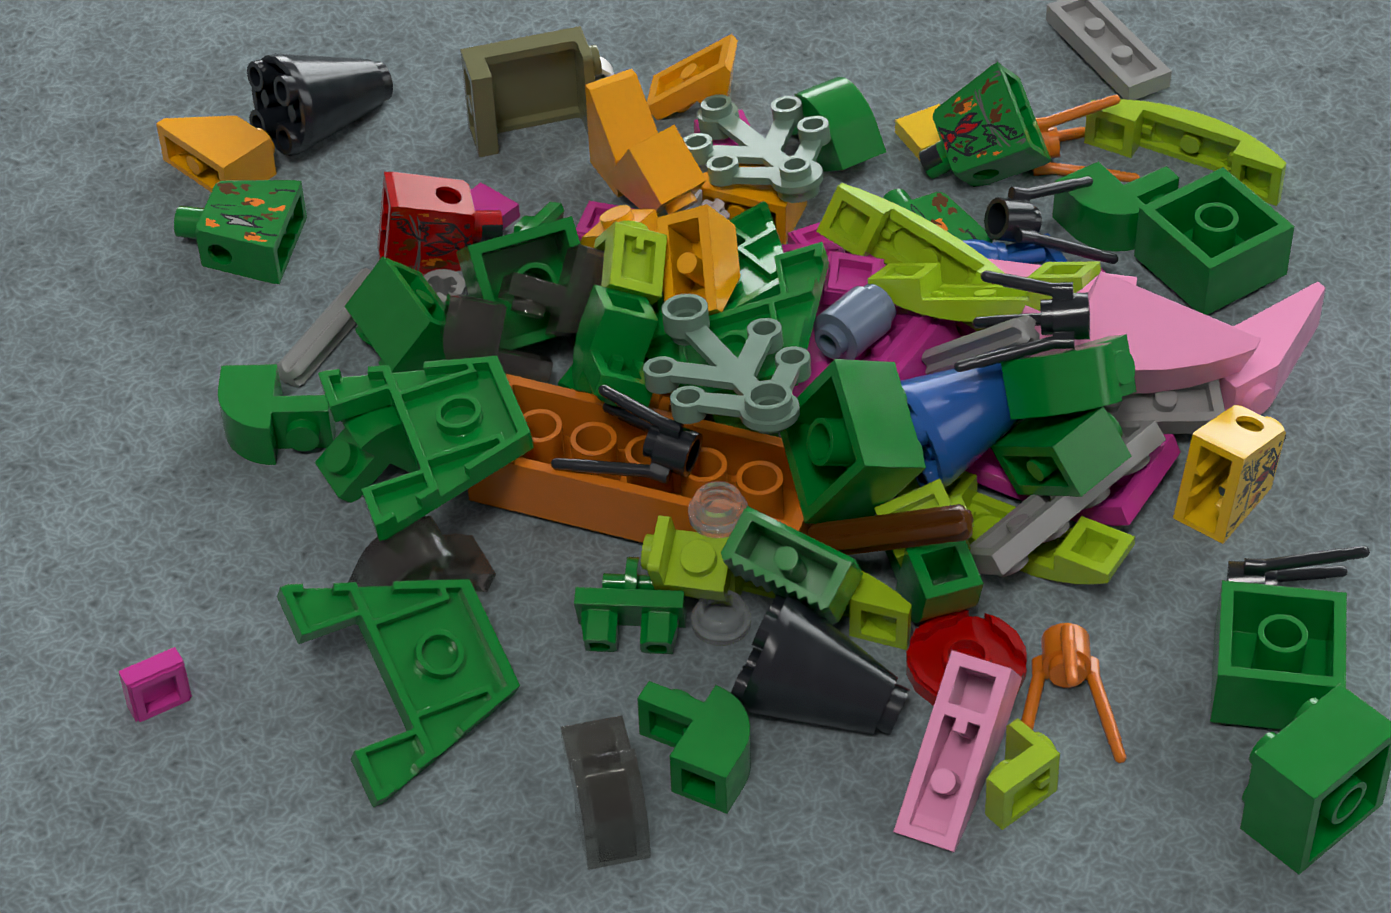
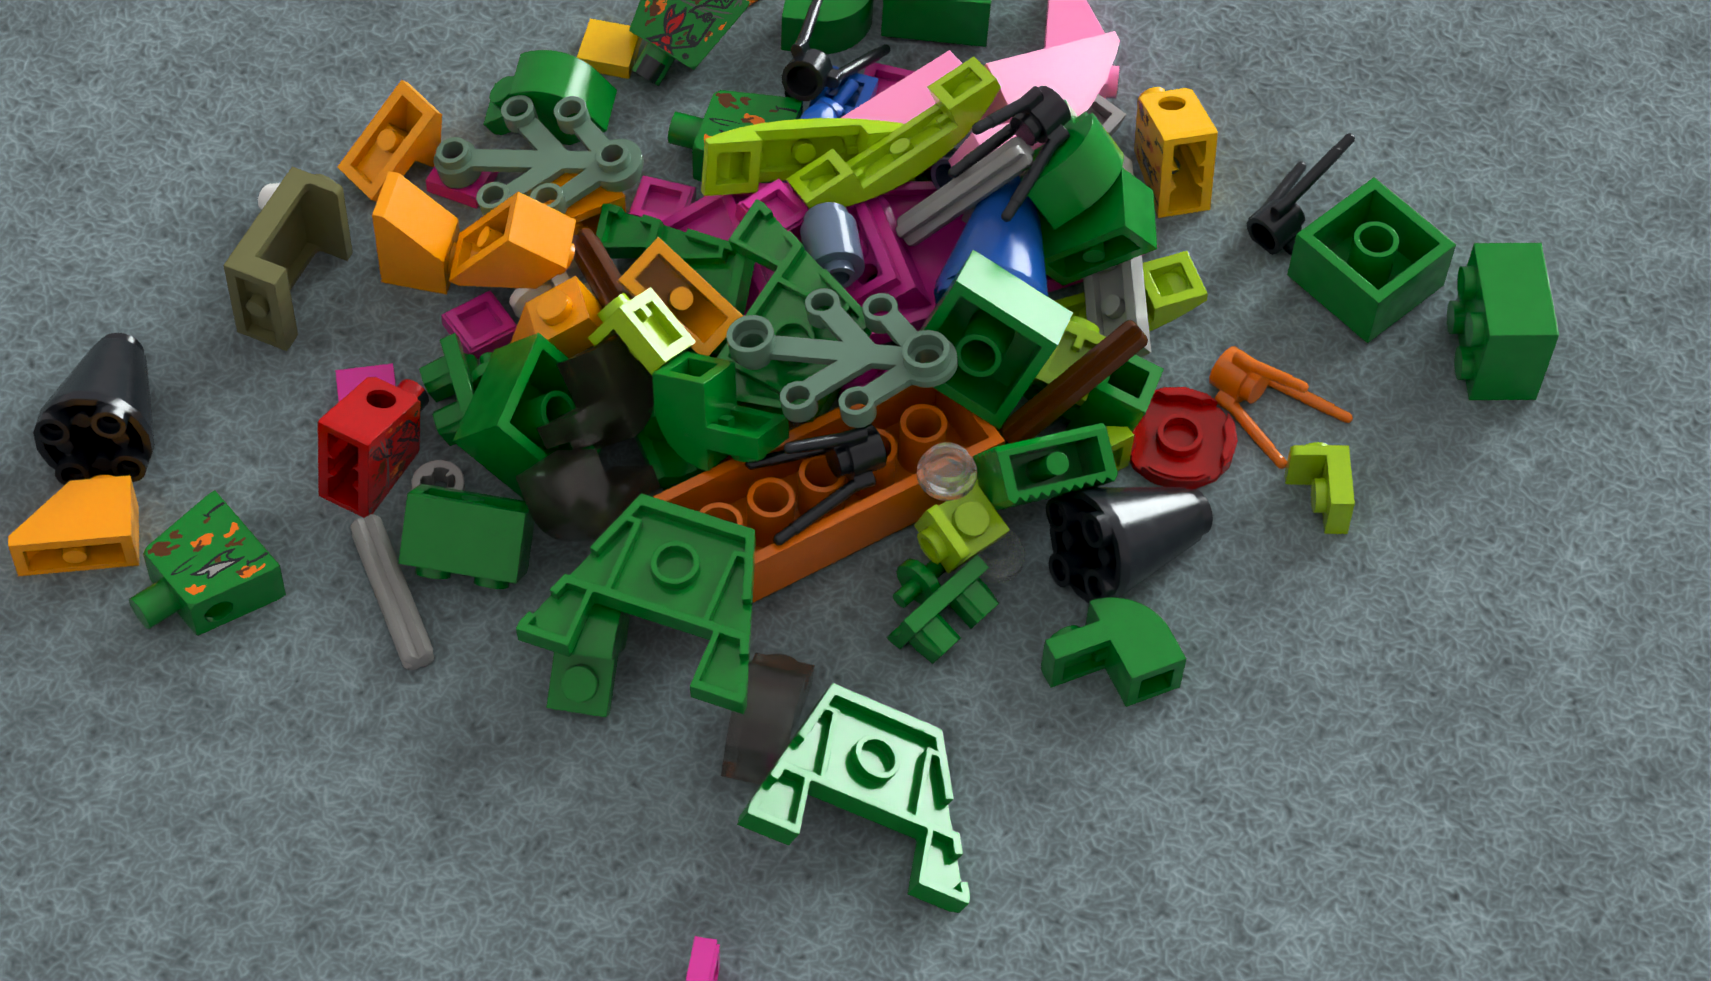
camera: 55 degrees left, 10 degrees up
green brick [218,364,336,465] -> none
clear smoke brick [560,715,651,870] -> none
bright pink slope [893,650,1022,852] -> none

